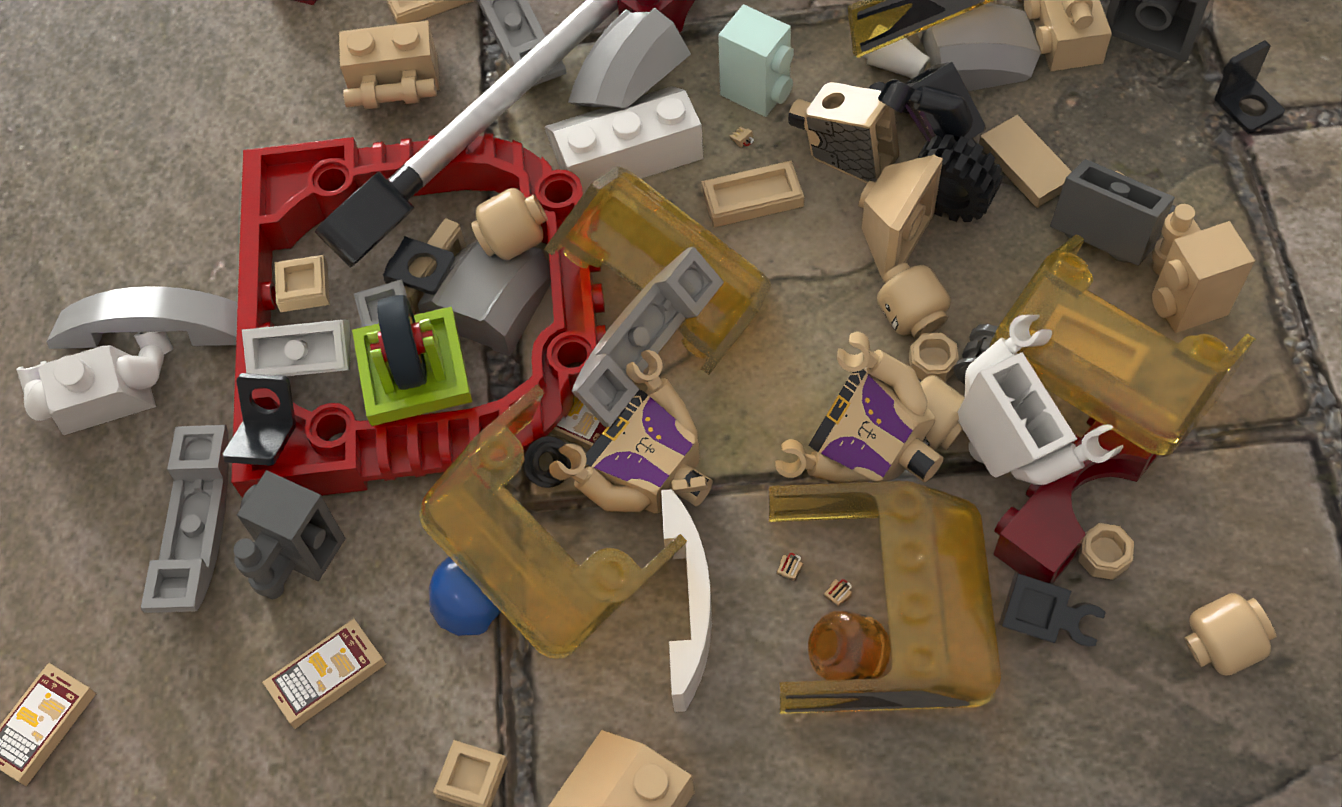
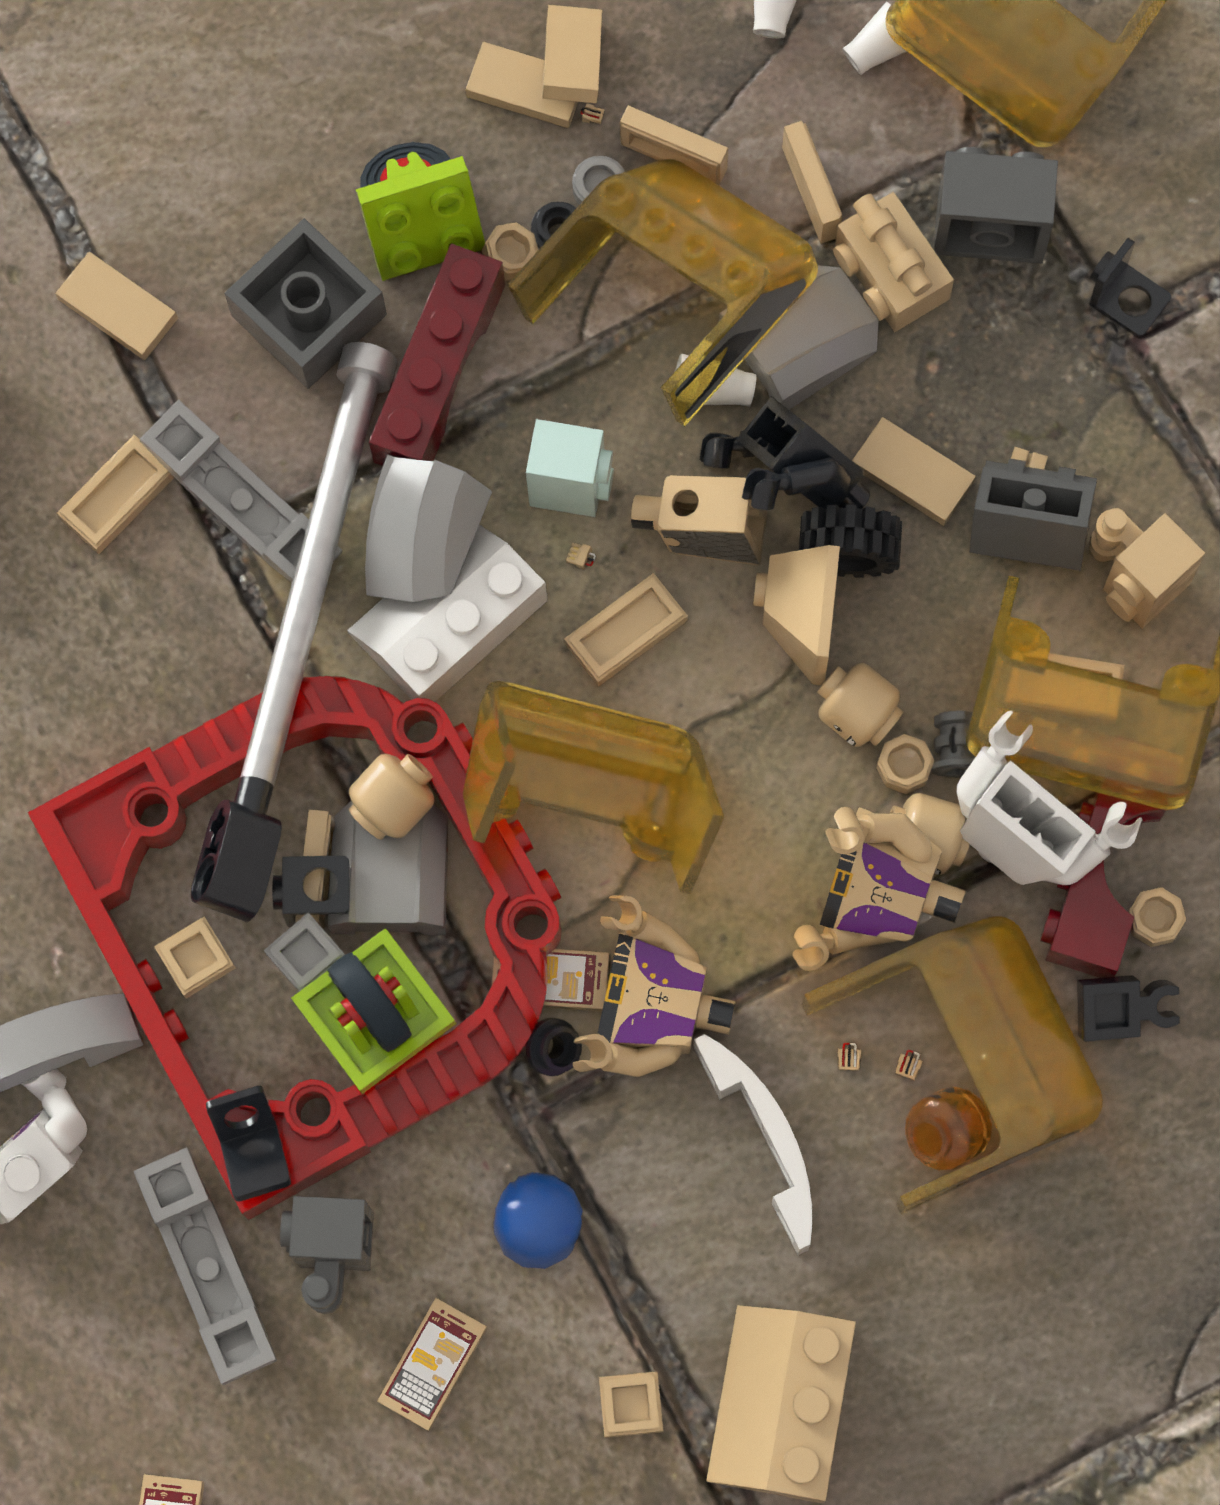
camera: 25 degrees left, 15 degrees up
white slope [242,320,350,376] -> none
tan brick [339,20,440,110] -> none
clear yellow windscreen [419,385,688,659] -> none
light grey slope [572,246,724,427] -> none
tan piece [672,476,708,494] -> none

